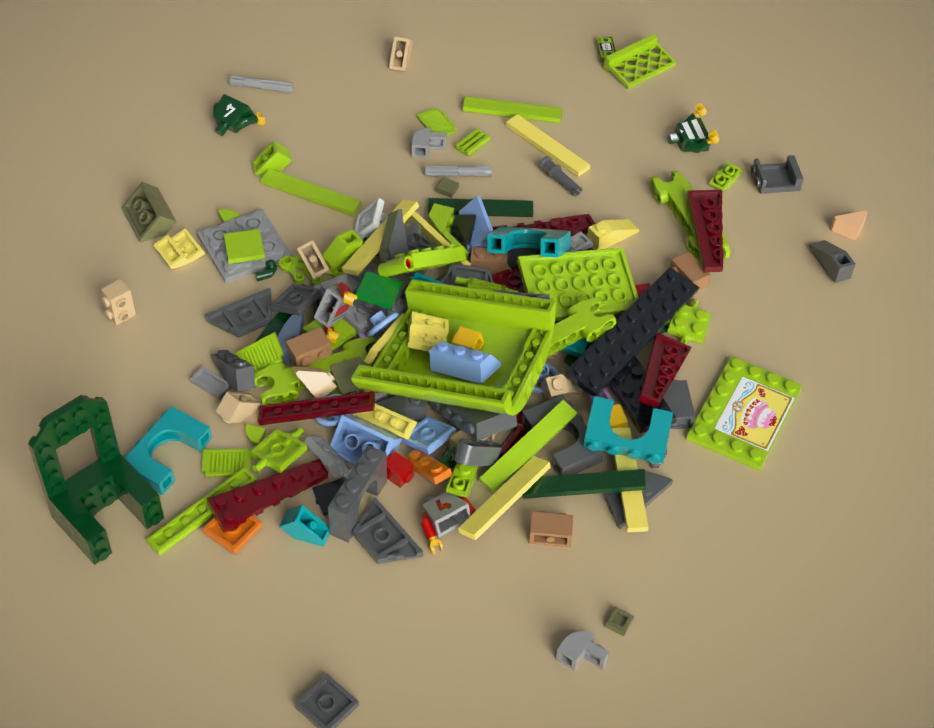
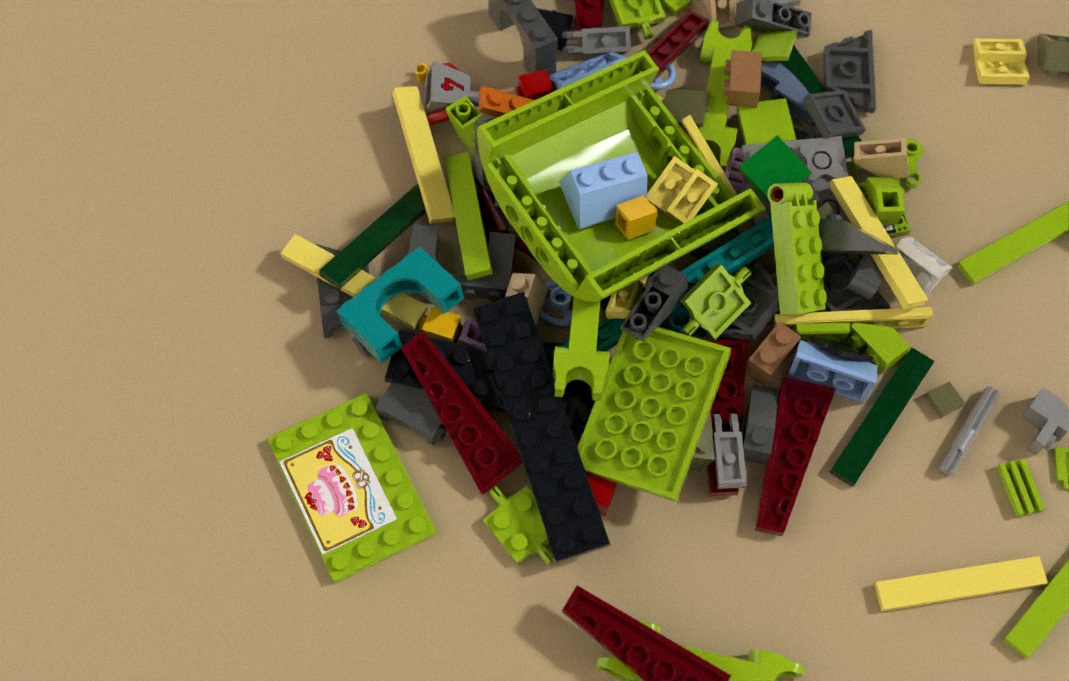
camera: 125 degrees right, 15 degrees up
light grey piece [197,209,292,284] -> none
lime tile [218,209,240,222] -> none
lime tile [224,229,265,264] -> none
dark green arm [255,259,277,282] -> none
slope [291,366,337,399] -> none
torso [314,282,357,344] -> none
dark grey wing [353,497,423,564] -> none
light blue piece [367,310,399,337] -> none
teal arch [487,226,571,258] -> none
medium nougat brick [529,511,573,547] -> none
dark grey pin [538,156,582,197] -> none
light grey brick [556,631,609,671] -> none
light yellow slope [587,219,639,250] -> none
olive tile [605,607,634,636] -> none
medium nougat brick [670,251,711,291] -> none

